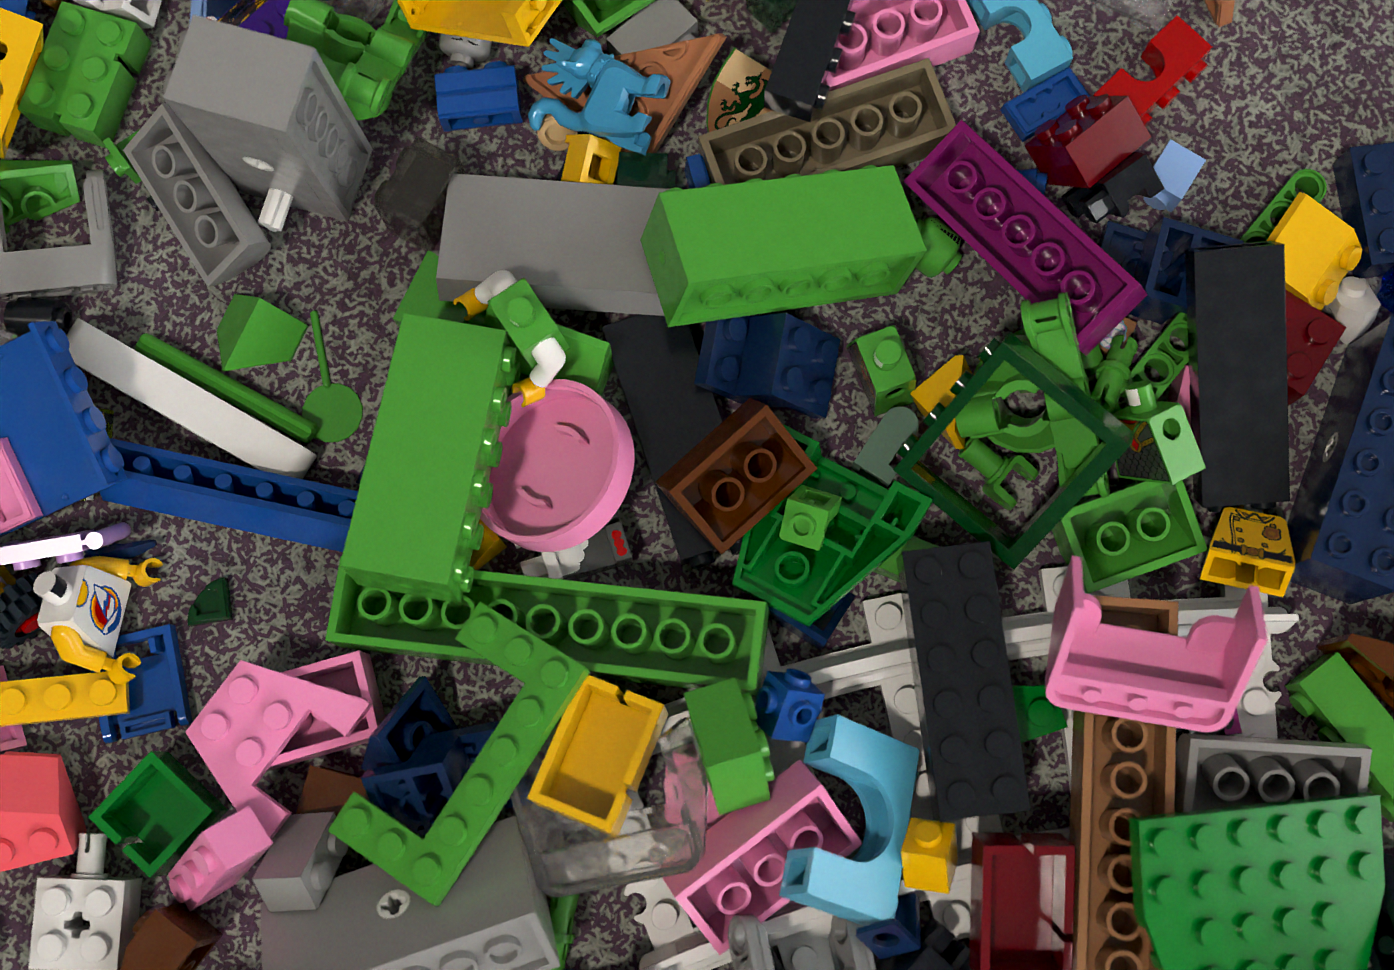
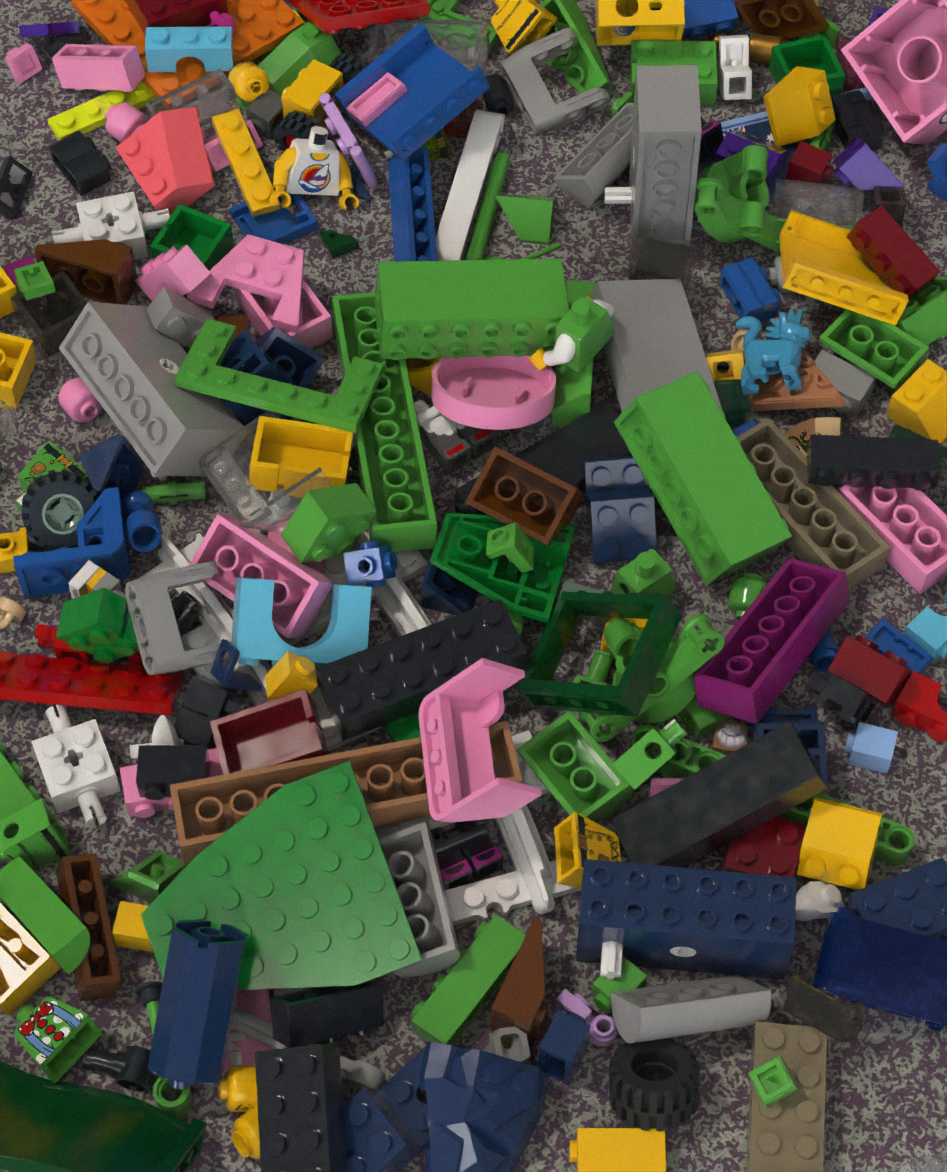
camera: 70 degrees right, 20 degrees down
bright green pin [1090,335,1138,413] -> none

